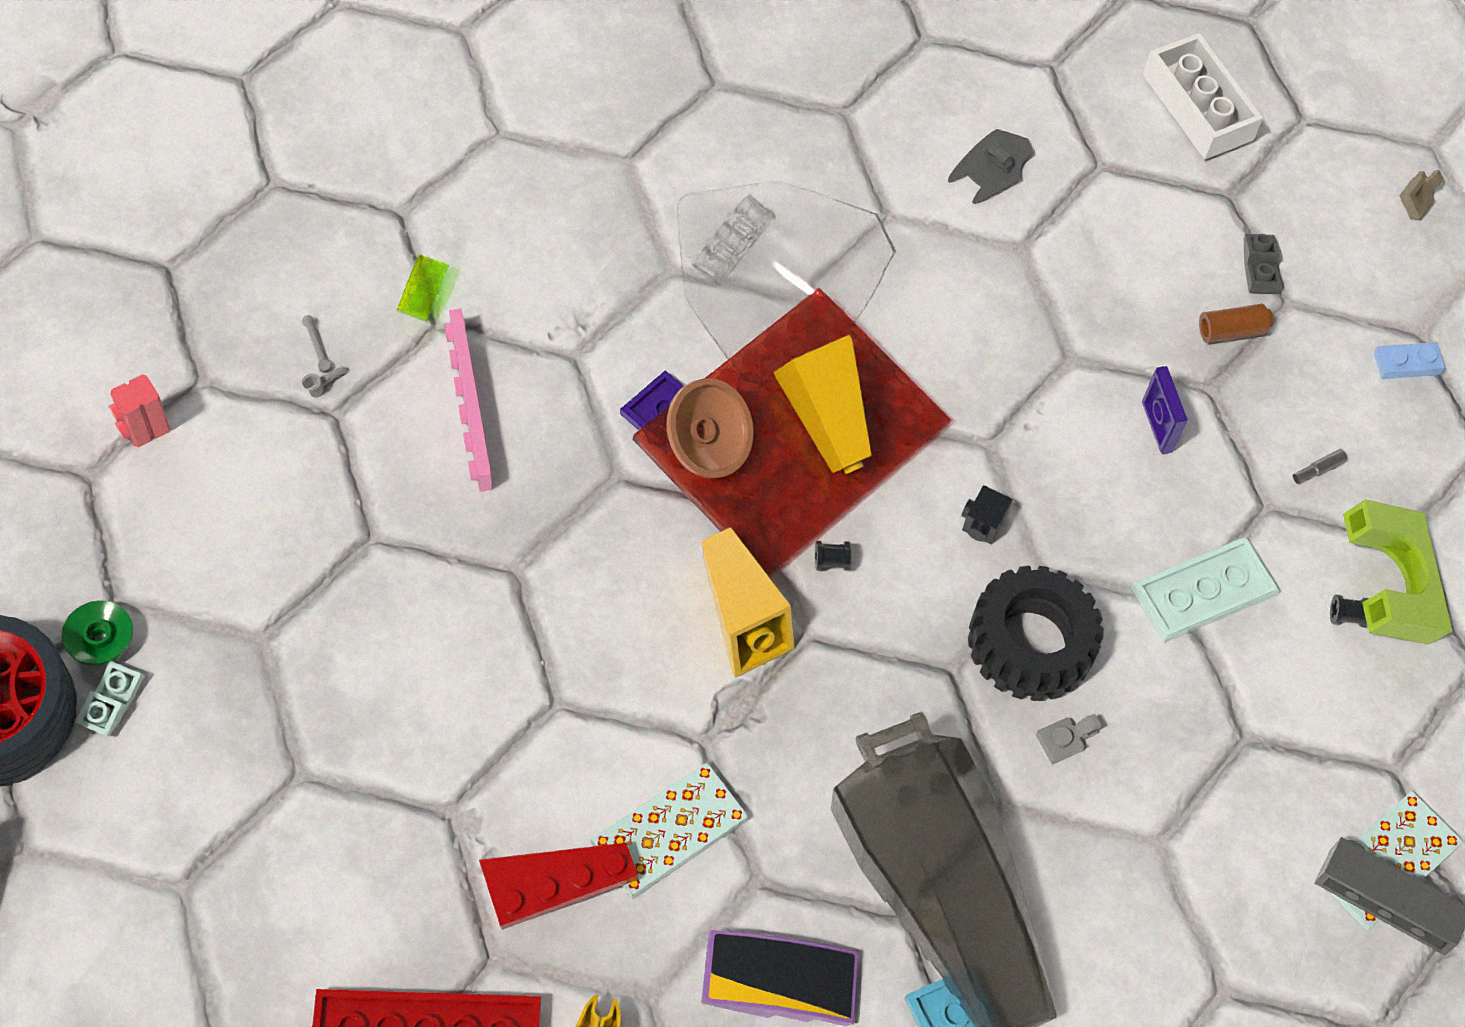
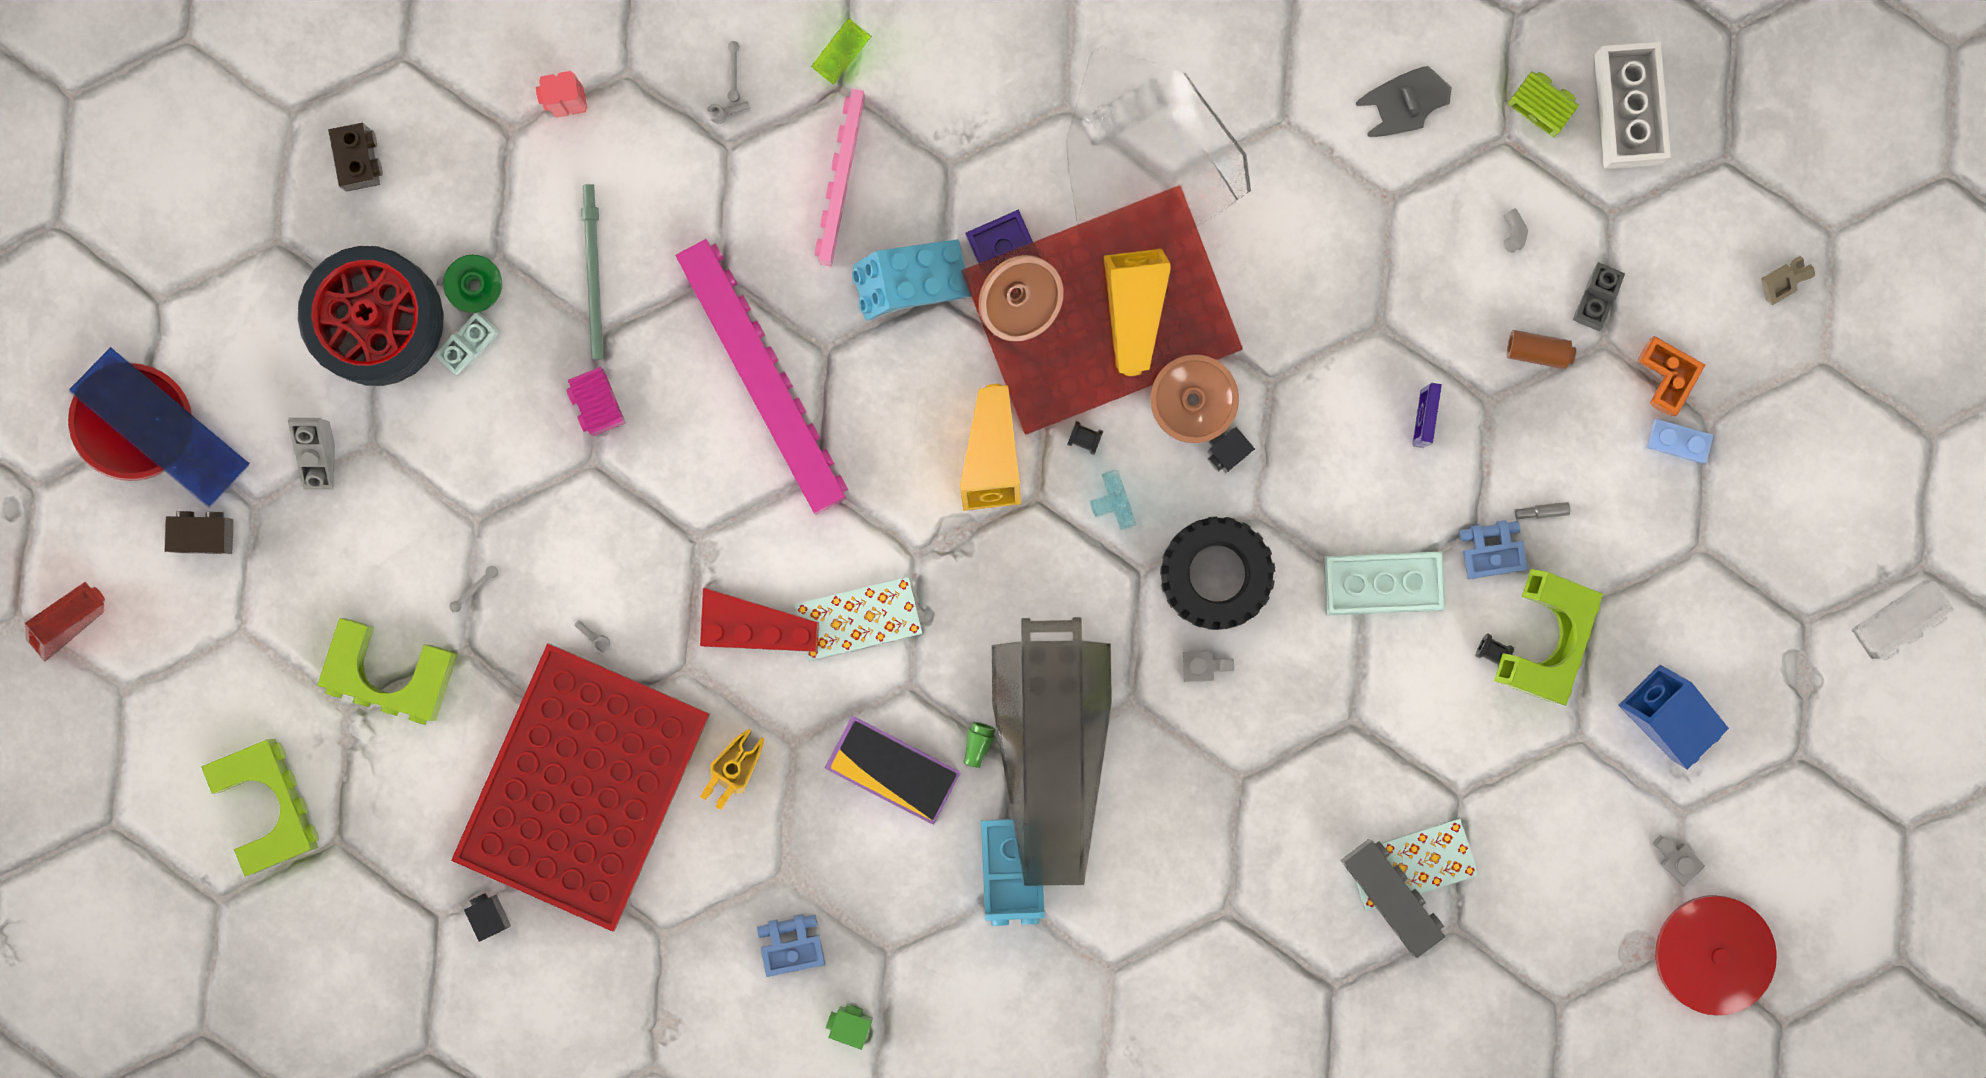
camera: 30 degrees right, 25 degrees up
none -> light grey hinge [449,566,498,612]
none -> dark pink brick [566,367,626,436]
none -> light grey hand [574,621,610,654]
none -> sand green bar [581,184,603,360]
none -> dark pink brick [675,239,848,515]
none -> medium azure bracket [852,239,972,321]
none -> bright green cone [963,722,996,768]
none -> clear light blue tile [1090,470,1137,530]
none -> nougat dish [1150,355,1239,443]
none -> medium blue plate [1459,520,1528,579]
none -> light grey arm [1503,208,1528,253]
none -> lime brick [1507,71,1579,138]
none -> orange brick [1637,336,1705,416]

